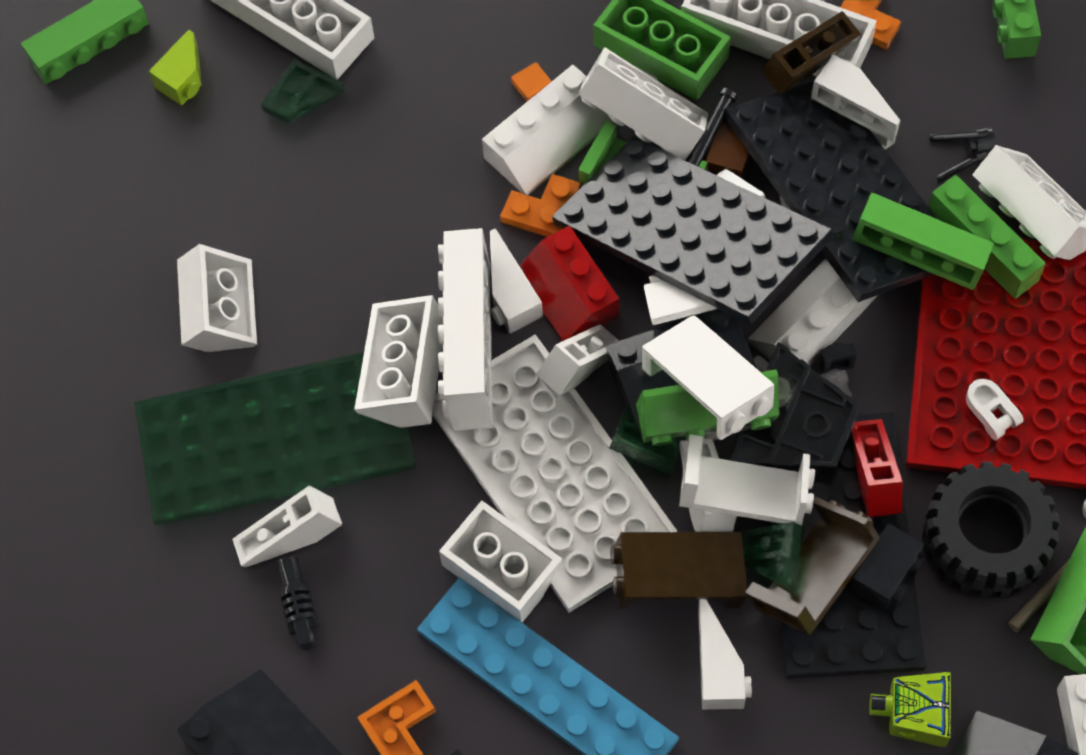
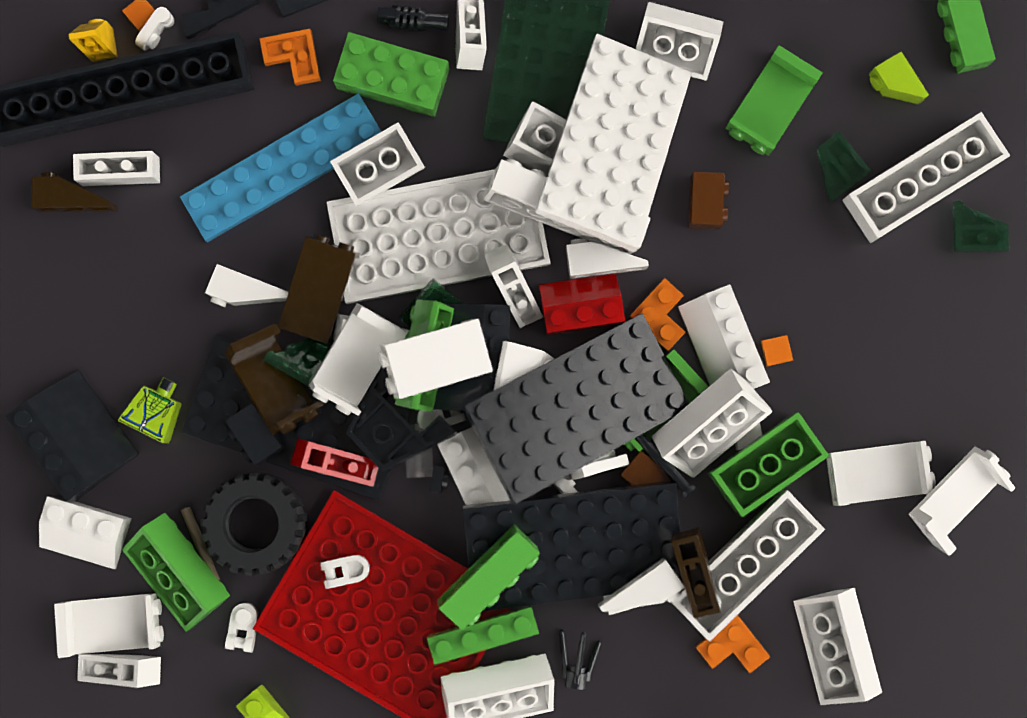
camera: 110 degrees right, 20 degrees up
none -> bright green brick [333,32,450,117]
none -> white plate [535,34,692,252]
none -> reddish brown brick [688,172,729,229]
none -> bright green panel [726,45,823,156]

